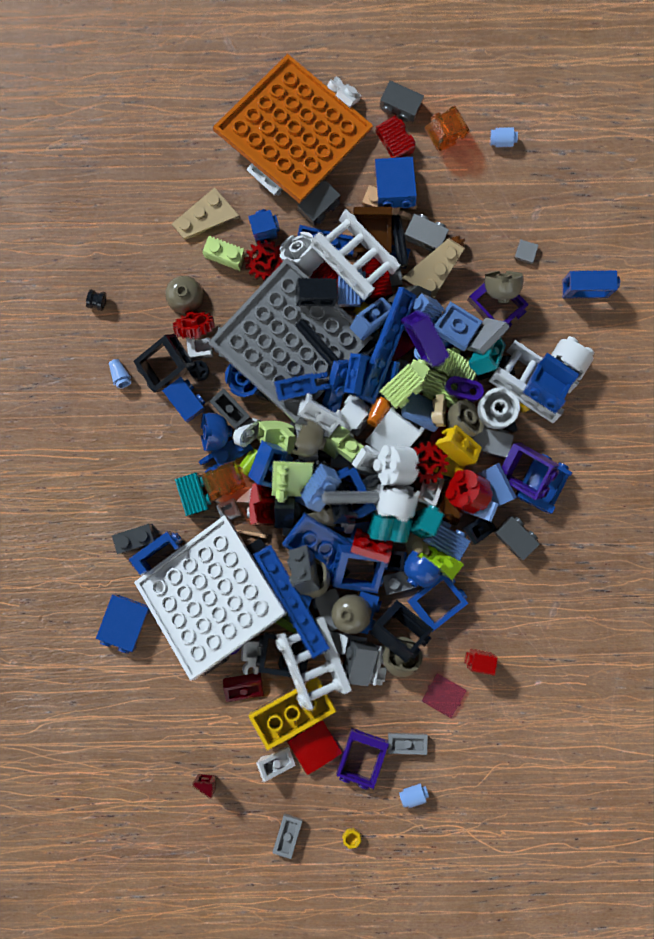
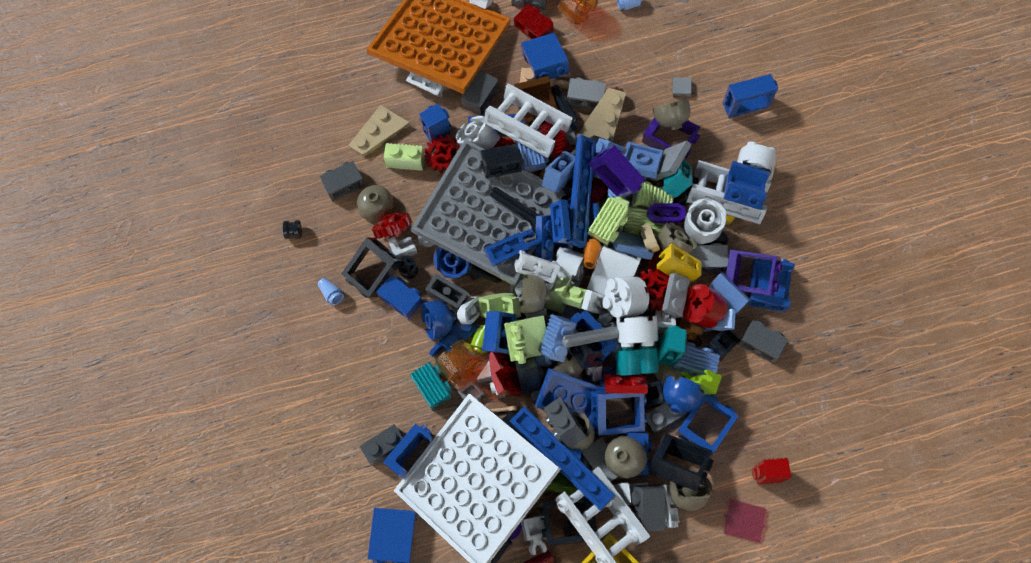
camera: 15 degrees left, 15 degrees down
none -> dark grey brick [320,161,365,202]
none -> light grey plate [662,273,690,318]

